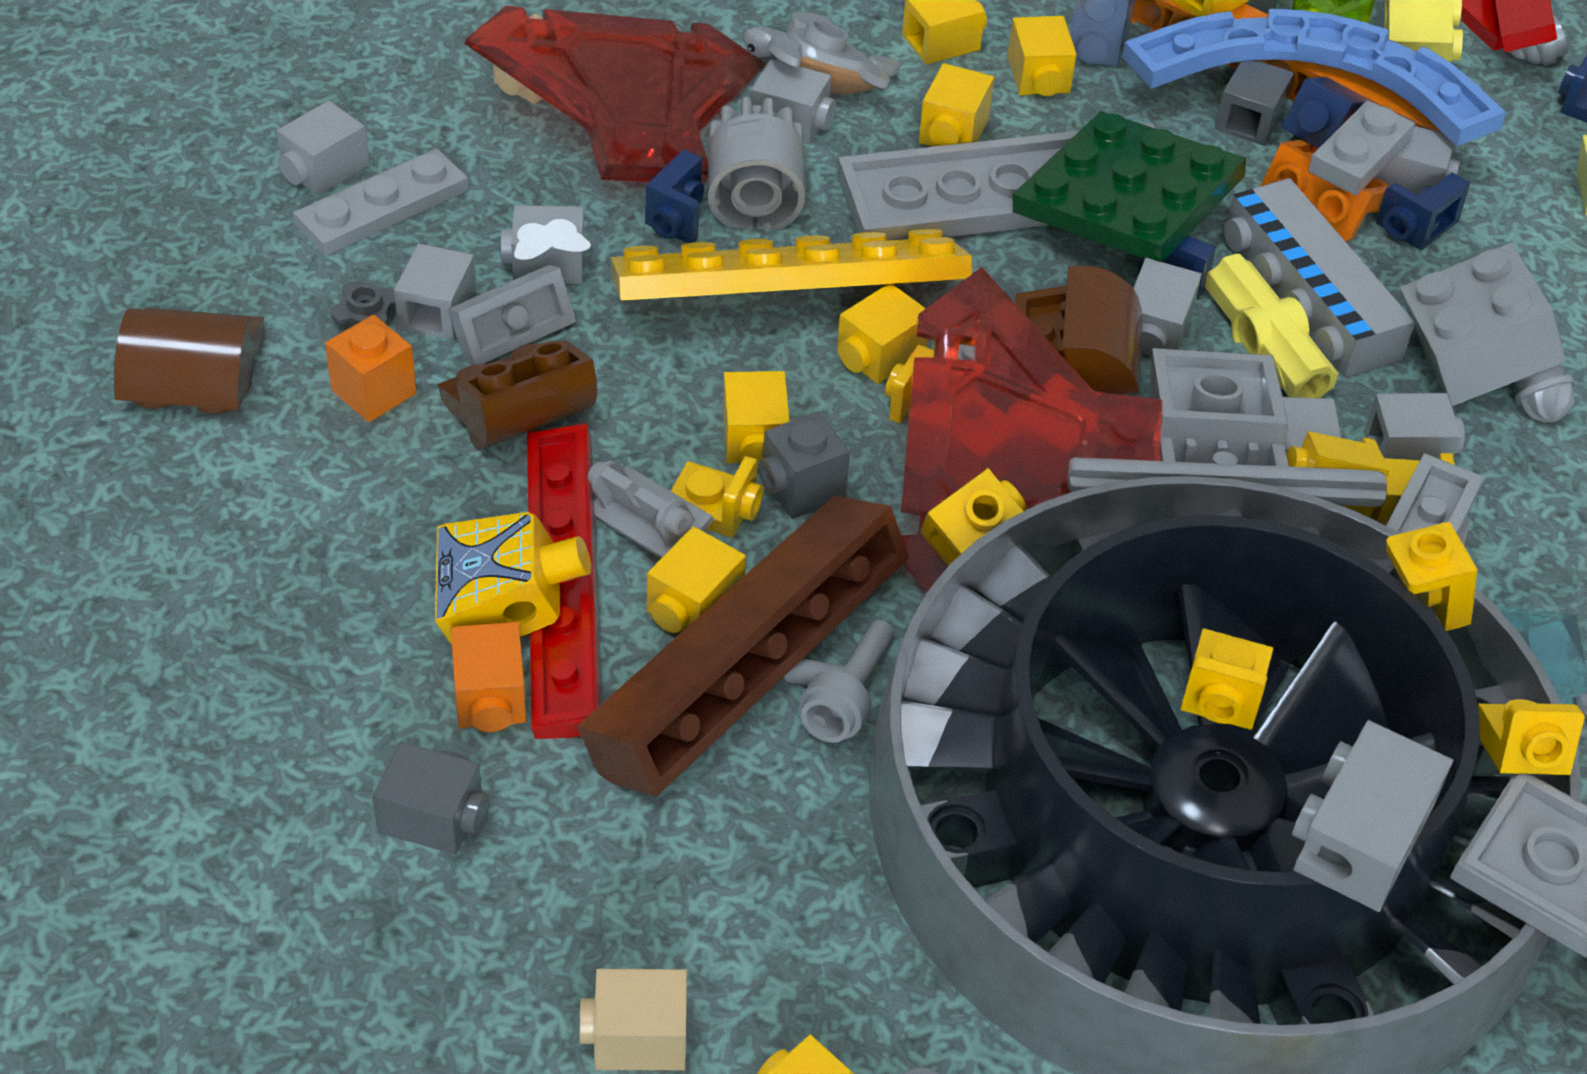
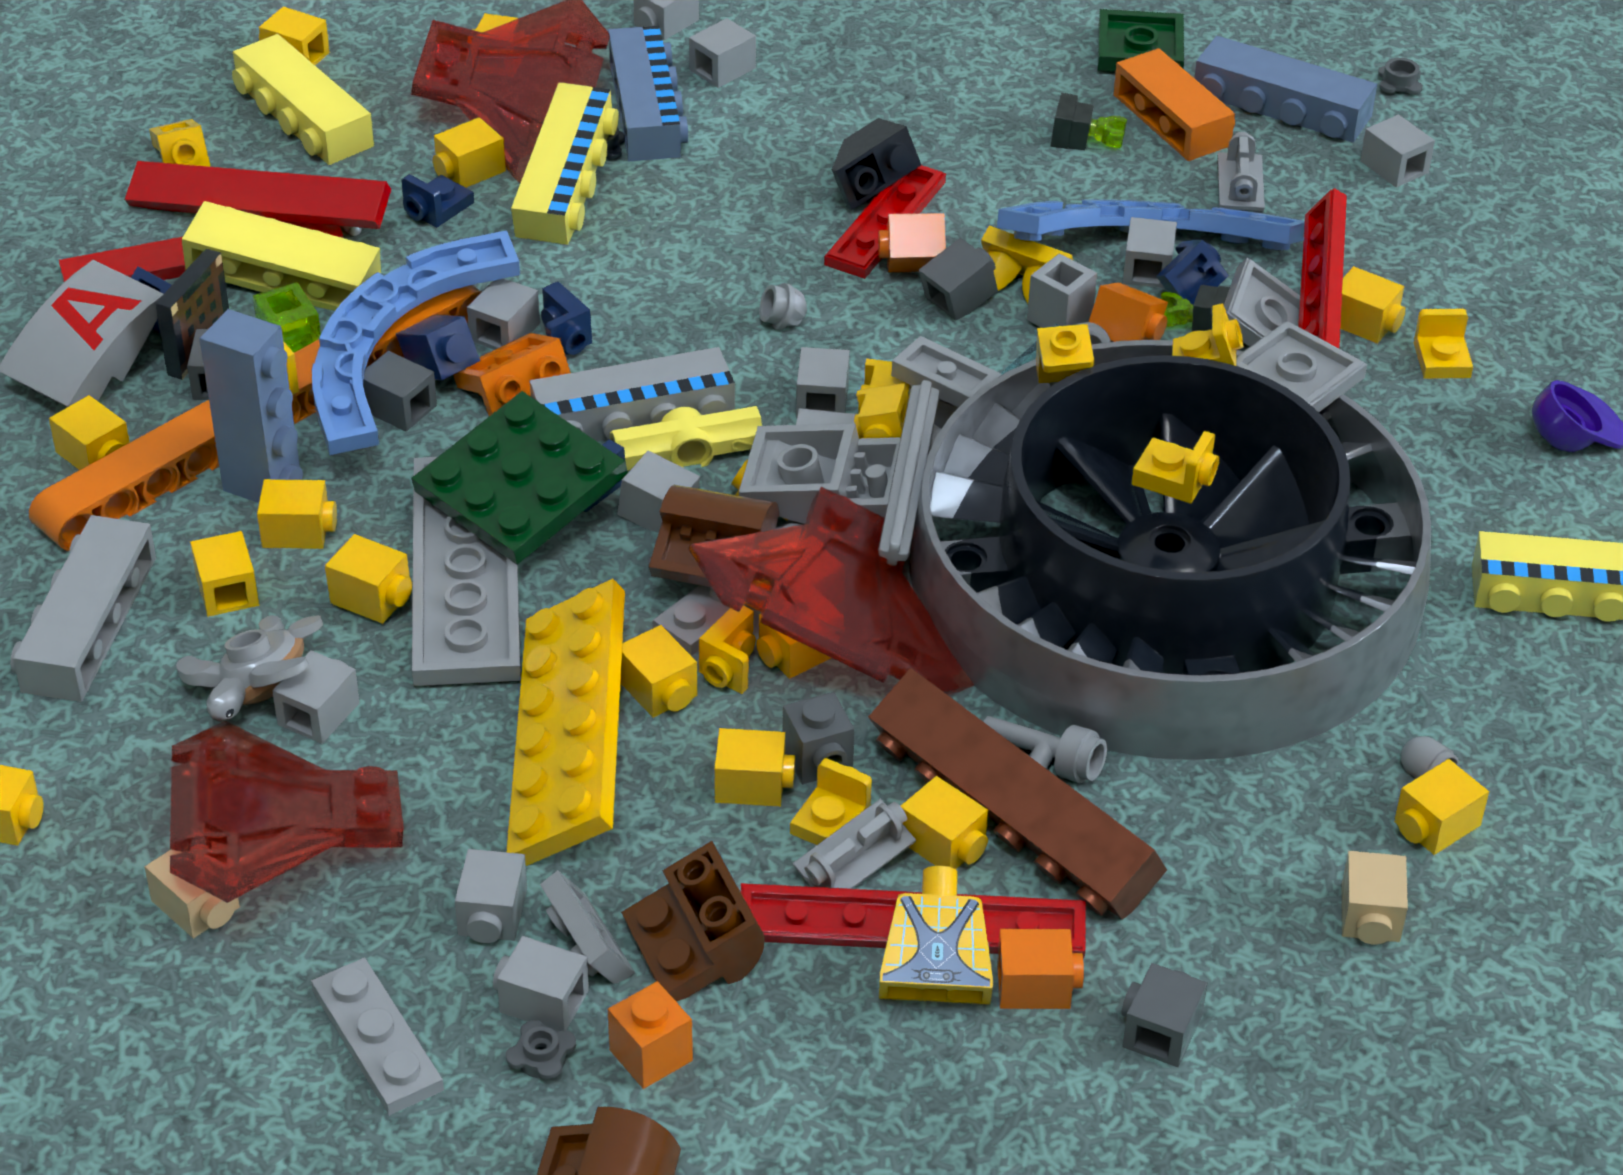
camera: 80 degrees left, 5 degrees down
light grey brick [277,101,370,196] -> none
white sticker [514,219,591,260] -> none
dark blue bracket [645,149,705,243] -> none
light grey gear [708,97,805,229] -> none
yellow brick [920,468,1027,566] -> none
light grey brick [1292,720,1454,912] -> none
light grey plate [1308,100,1416,196] -> none
light grey brick [1399,242,1566,406] -> none

